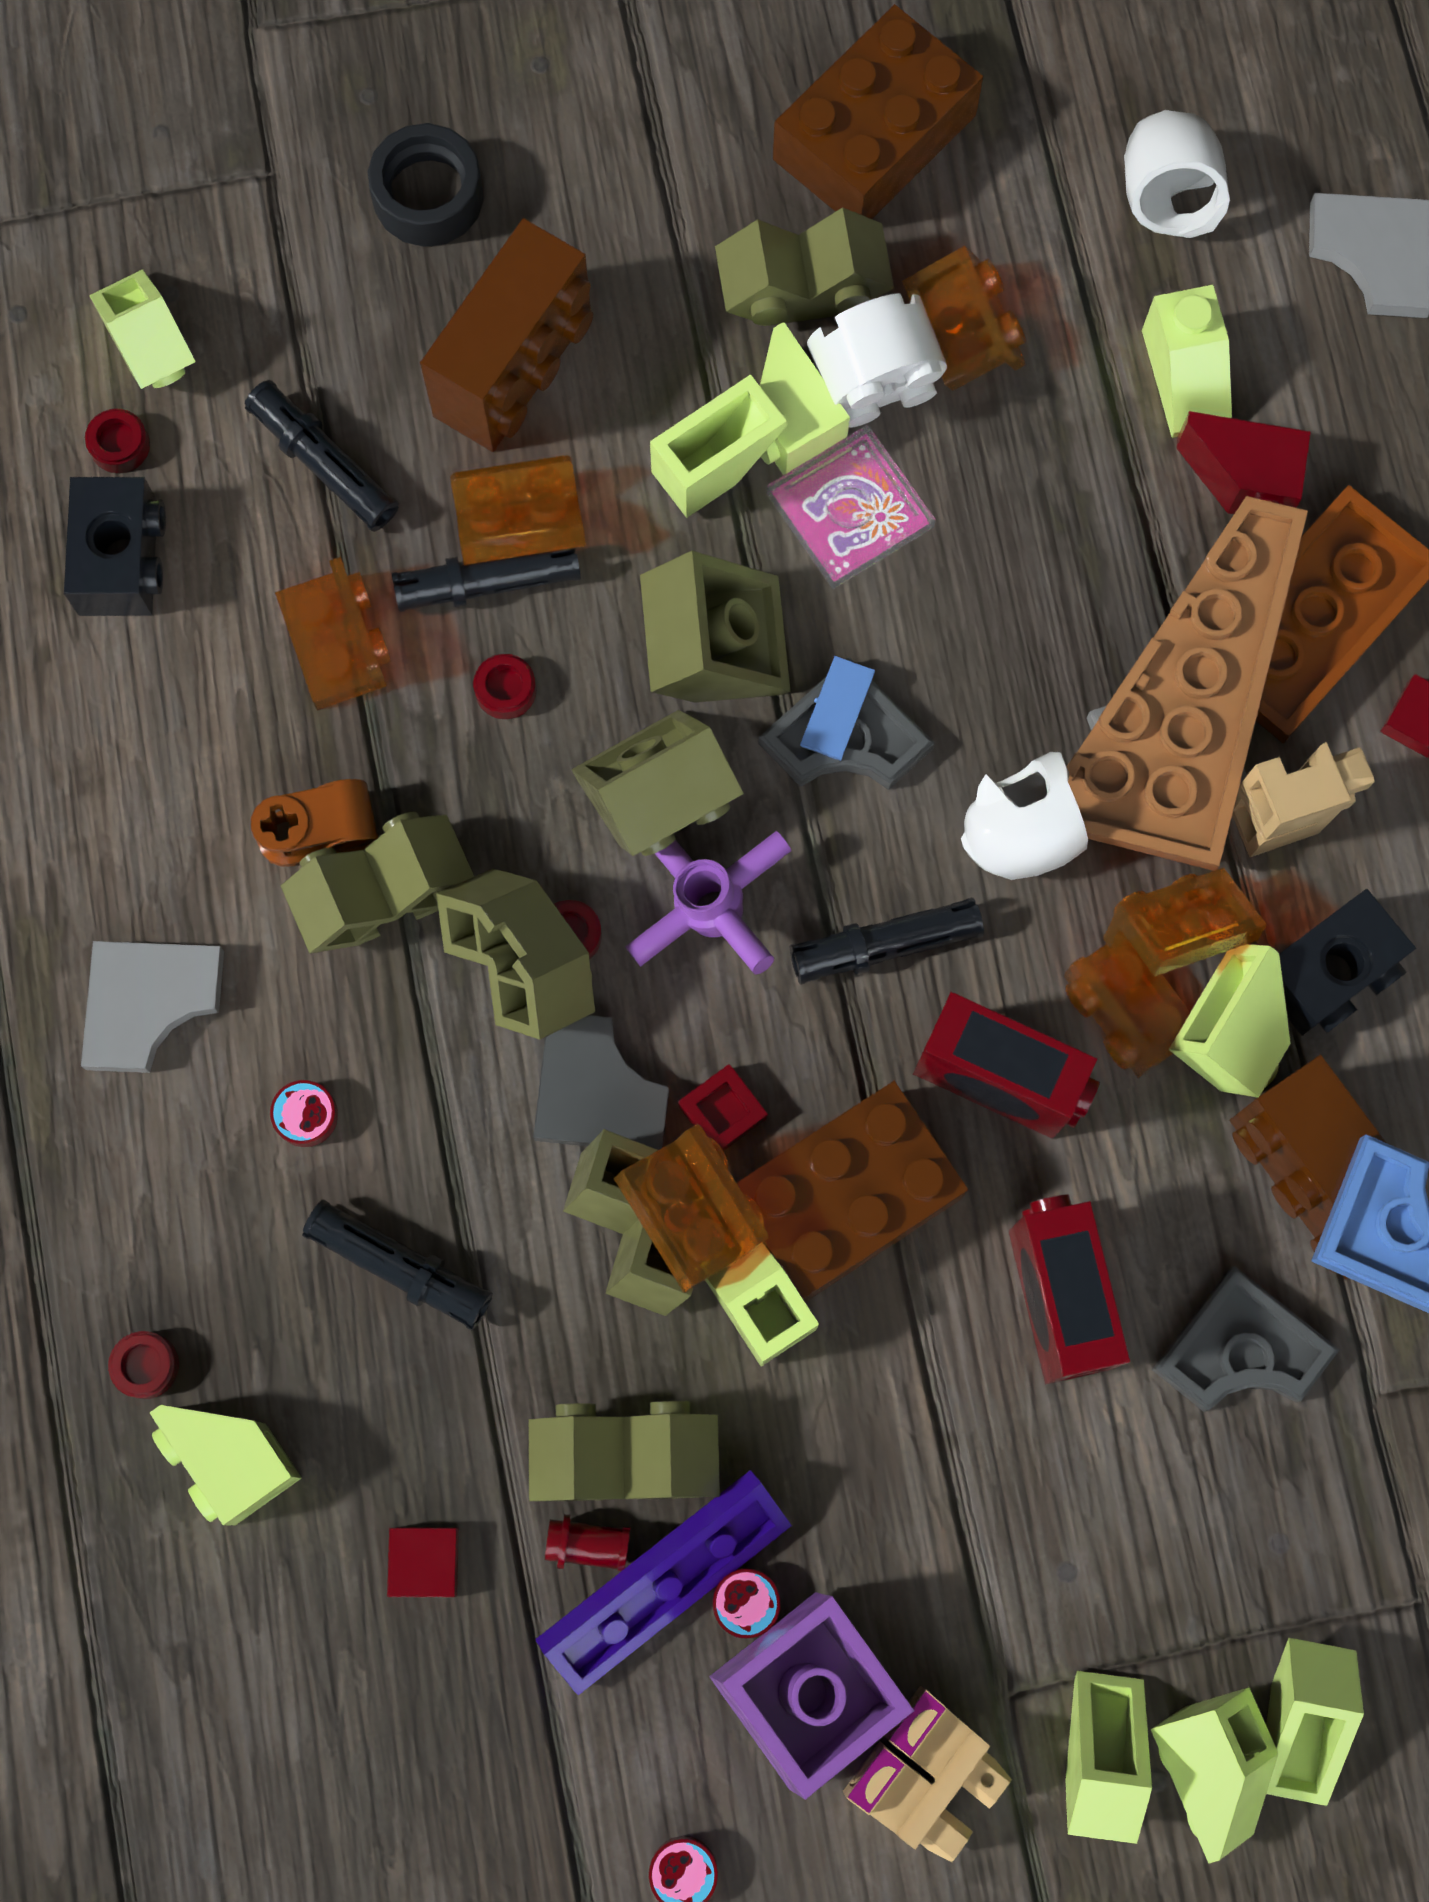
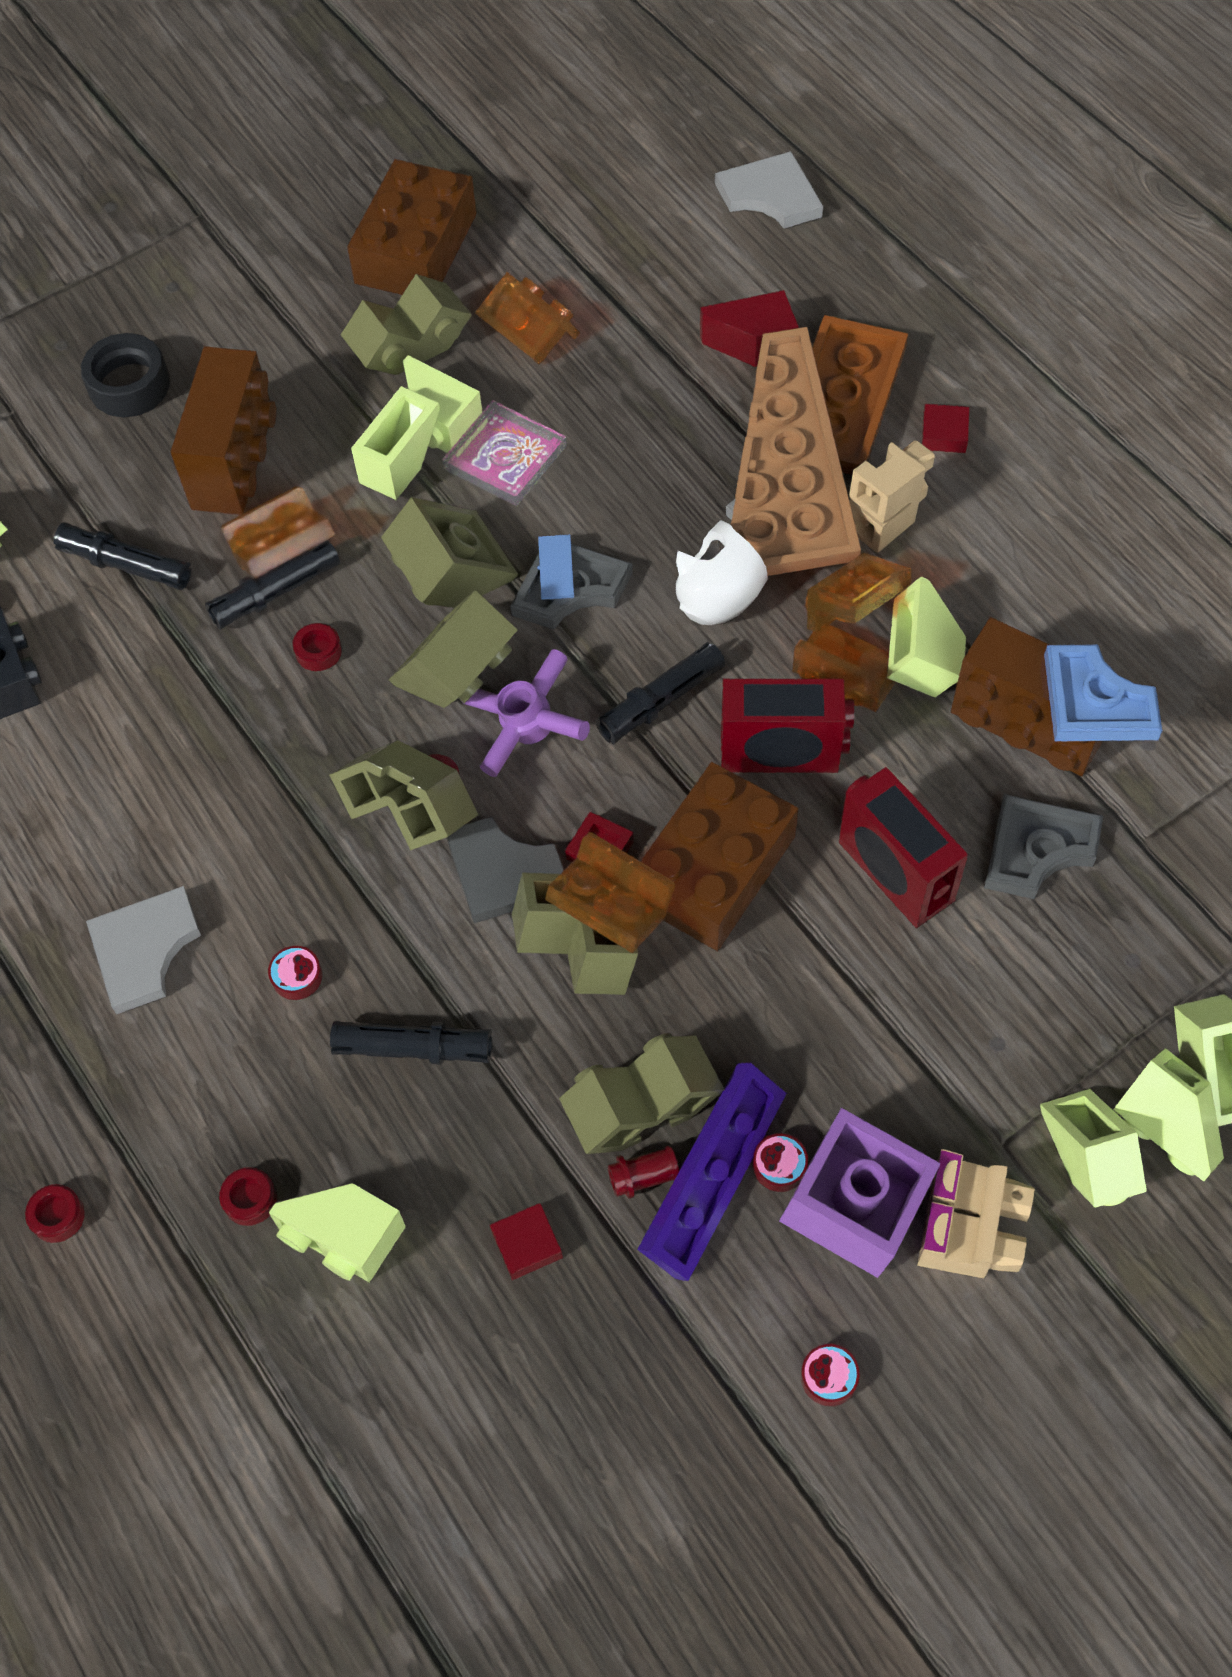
camera: 20 degrees left, 15 degrees down
dark orange piece [251,779,379,867] -> none
clear orange bracket [275,556,391,710] -> none
olive brick [281,812,474,954] -> none
yellowish green slope [698,1220,819,1366] -> none
white brick [807,293,947,428] -> none
white piece [1124,110,1230,238] -> none
yellowish green slope [1142,285,1232,438] -> none
black brick [1279,888,1416,1036] -> none

